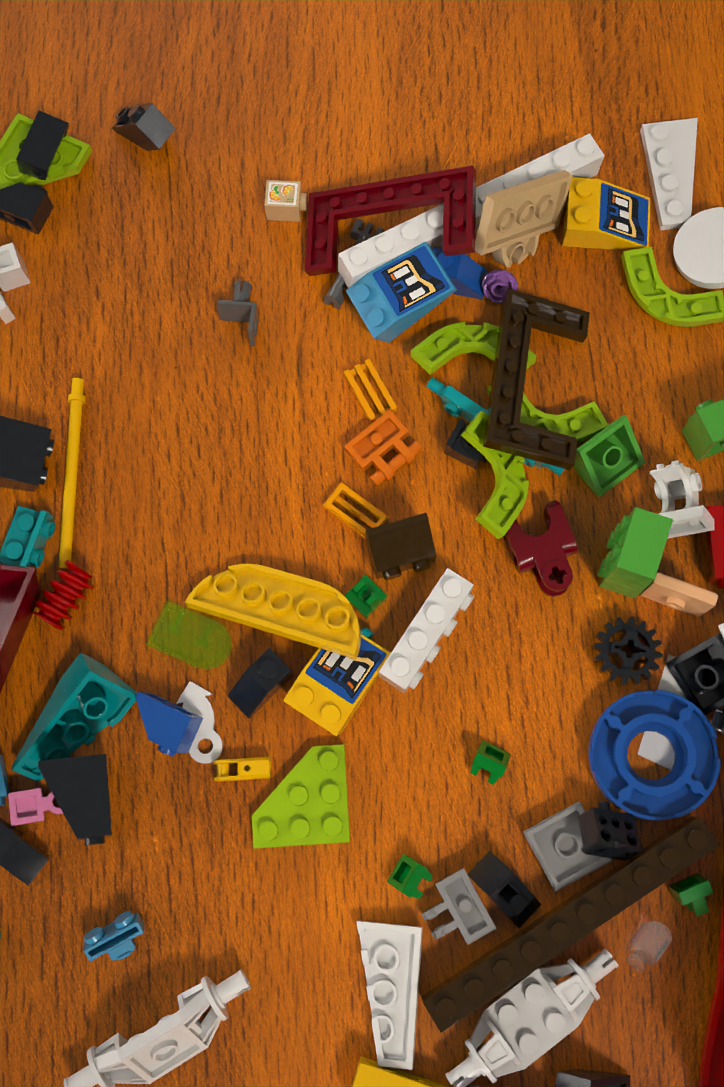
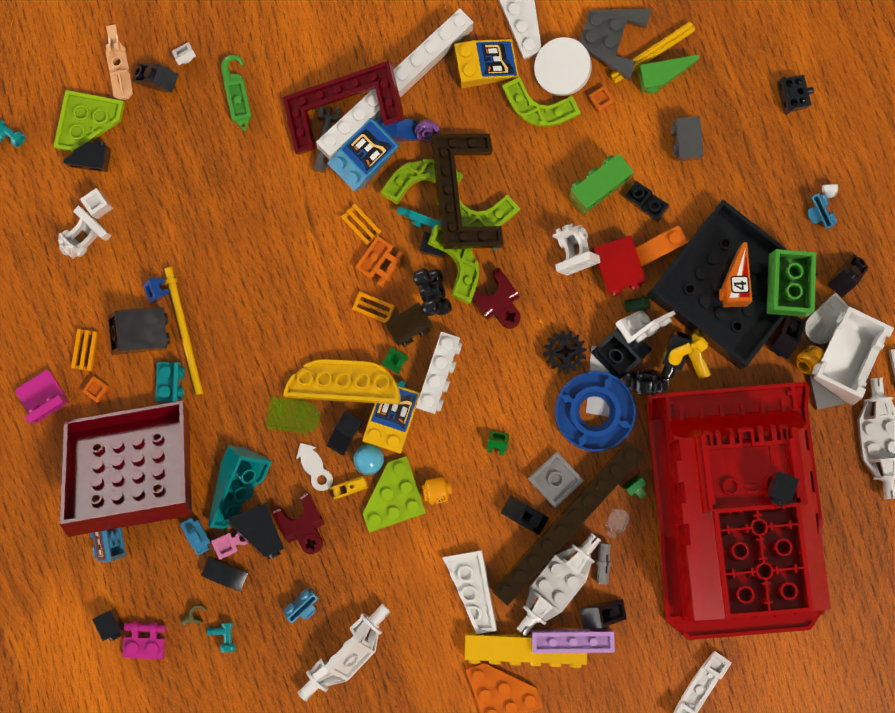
camera: 15 degrees left, 10 degrees up
black hinge [16,111,69,180] -> none
red piece [31,560,95,630] -> none
blue slope [135,691,203,756] -> none
dark grey bracket [217,280,259,346] -> none
tan brick [264,180,307,222] -> none
green tile [387,853,433,899] -> none
light grey hinge [421,868,496,945] -> none
tan plate [475,170,573,268] -> none
bright green slope [573,415,646,497] -> none
black piece [578,801,643,861] -> none
bright green brick [597,507,673,599] -> none
light nougat plate [640,572,718,617] -> none
none -> light nougat piece [106,24,133,101]
none -> blue tile [143,277,170,303]
none -> white plate [172,42,196,65]
none -> bright green plate [221,55,252,132]
none -> dark red piece [272,491,325,554]
none -> medium azure hair [353,444,384,475]
none -> black gear [413,268,452,316]
none -> light orange head [422,477,452,505]
none -> light grey pin [596,542,612,584]

